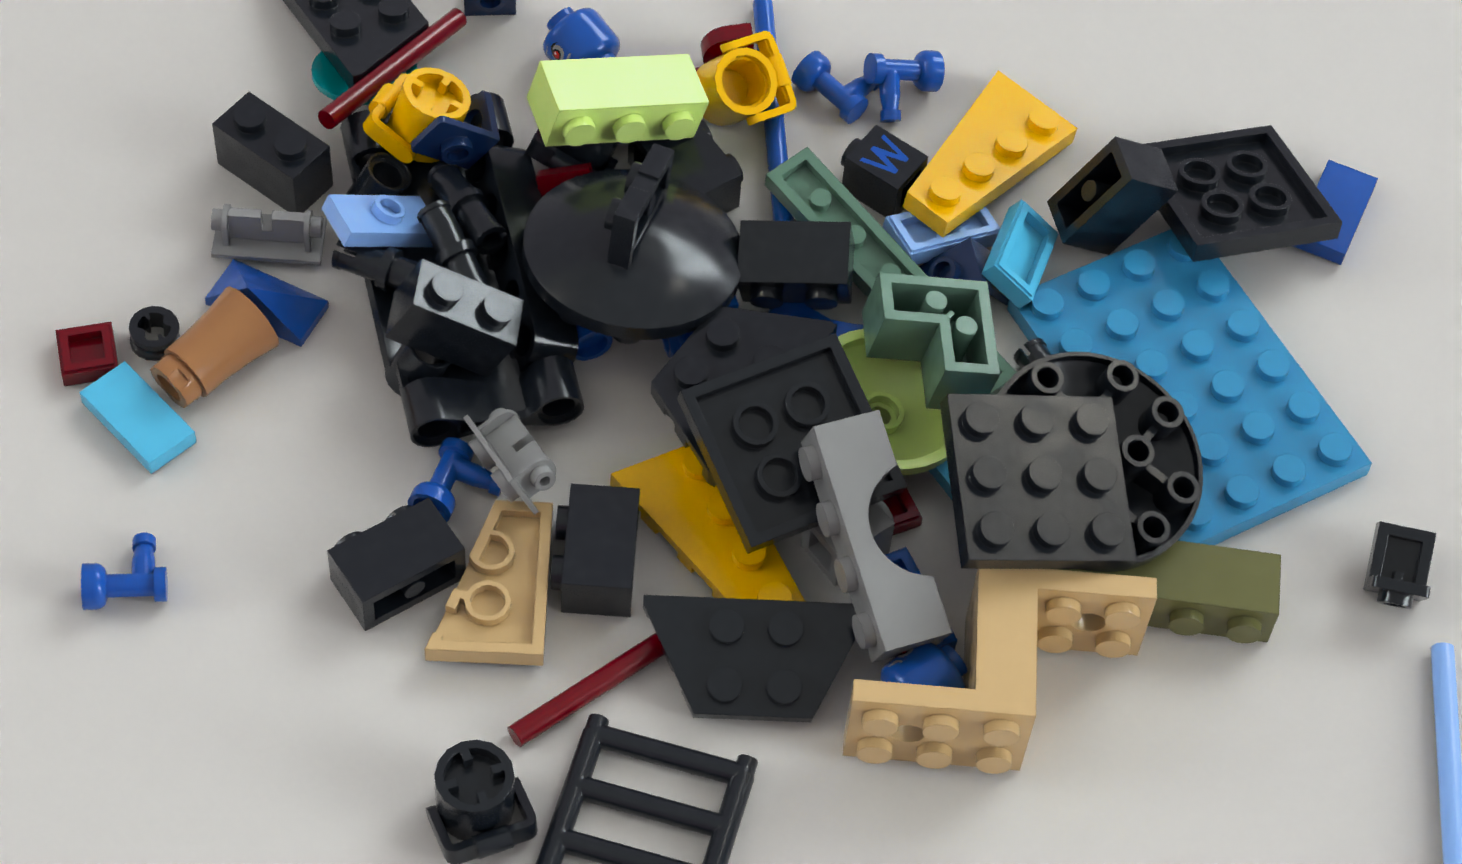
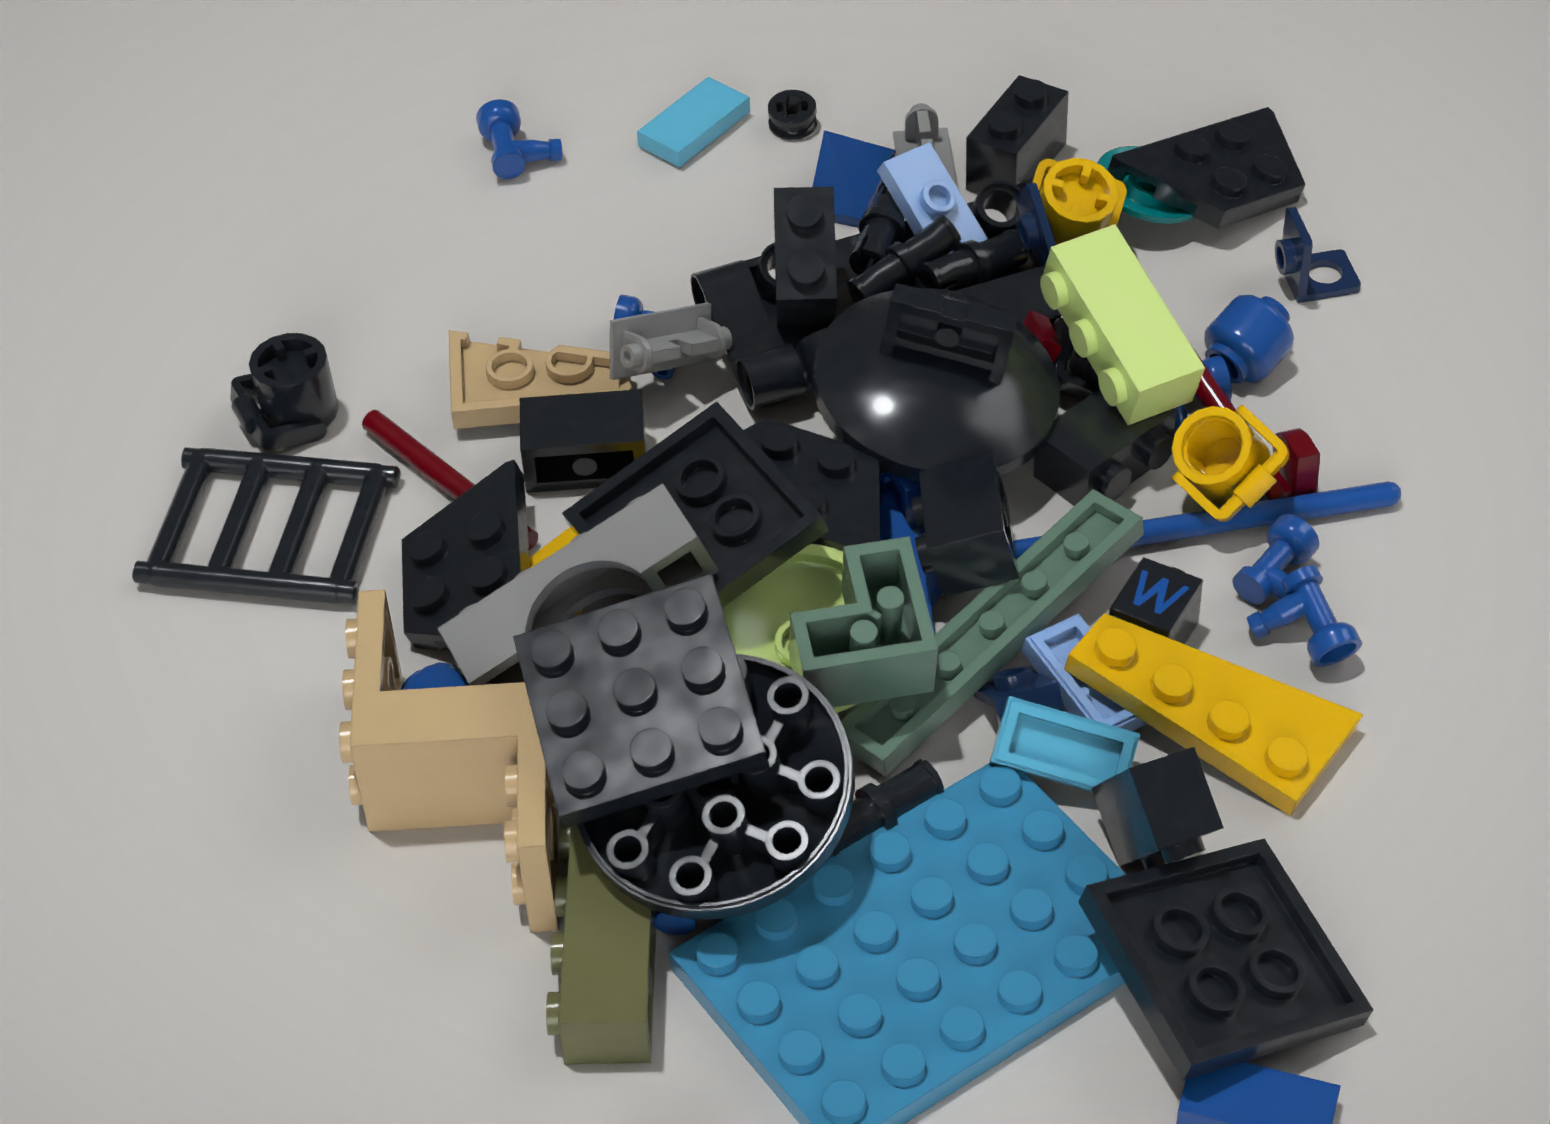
camera: 90 degrees right, 10 degrees down
dark red tile [55,322,119,386] -> none
medium nougat plant [150,286,279,408] -> none
dark red bar [318,8,467,129] -> none
black brick [327,498,466,631] -> none

